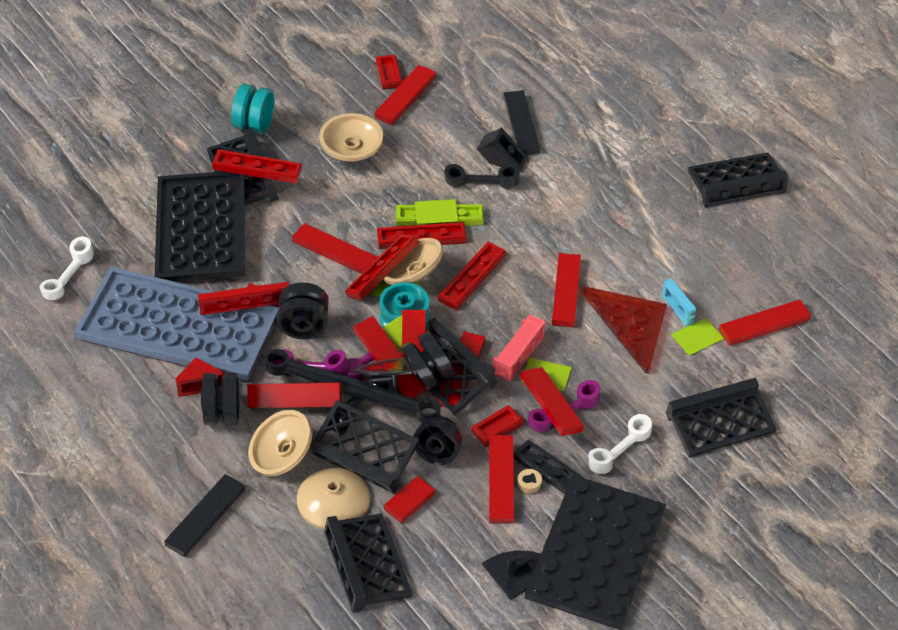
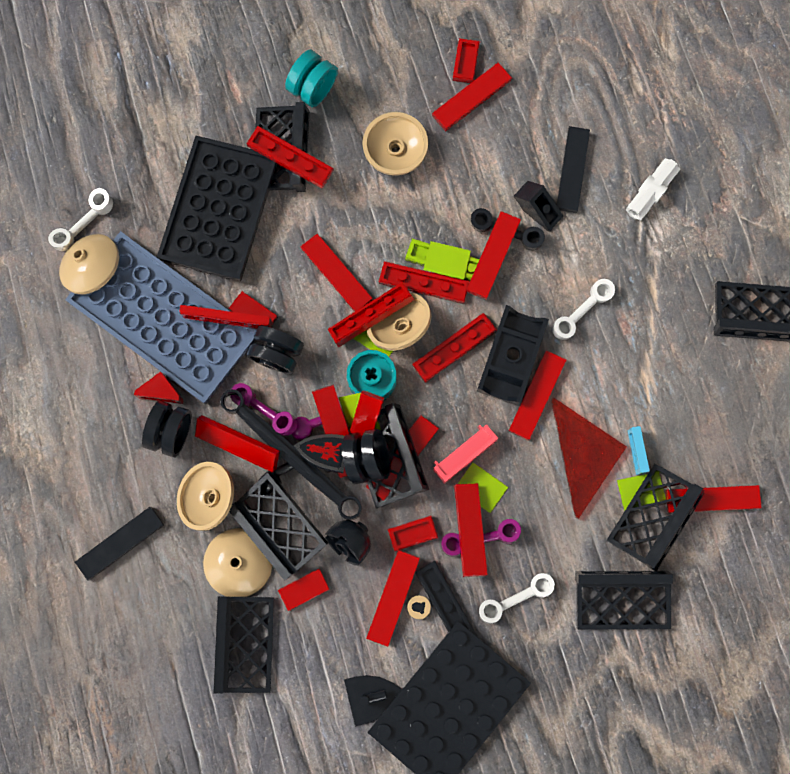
camera: 25 degrees right, 30 degrees up
none -> tan dish [59,234,119,294]
none -> red tile [466,211,521,300]
none -> black piece [477,305,549,406]
none -> white piece [552,279,615,340]
none -> black fence [607,463,704,572]
none -> white piece [626,158,680,221]

